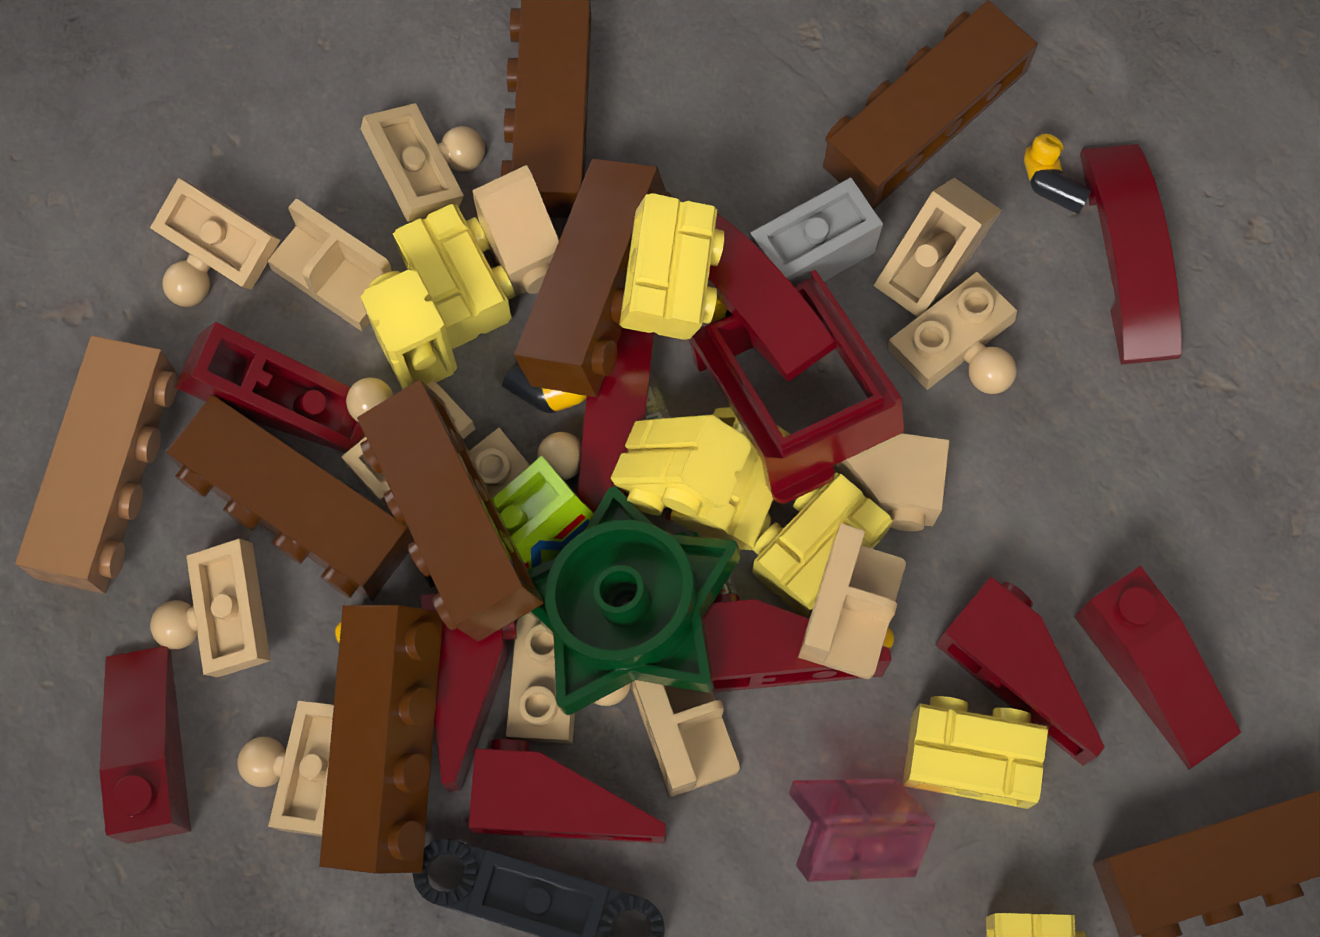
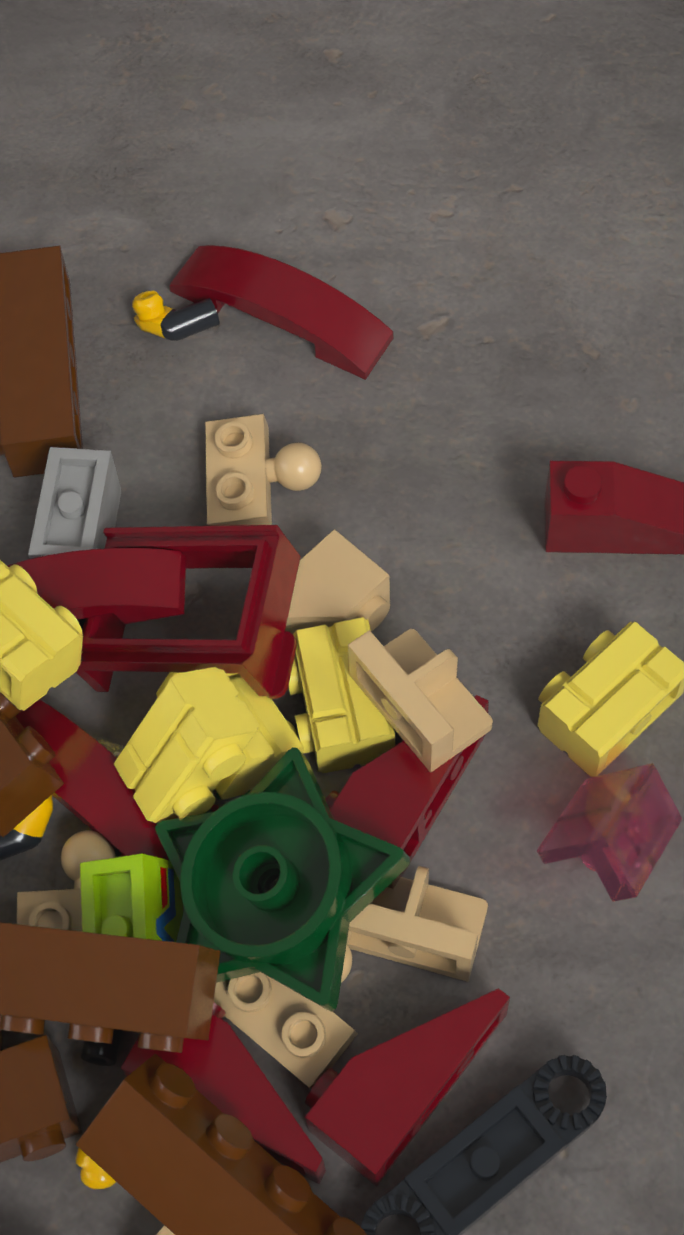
camera: 50 degrees left, 10 degrees down
tan slope [873,177,1002,317] -> none
dark red slope [935,577,1105,766] -> none

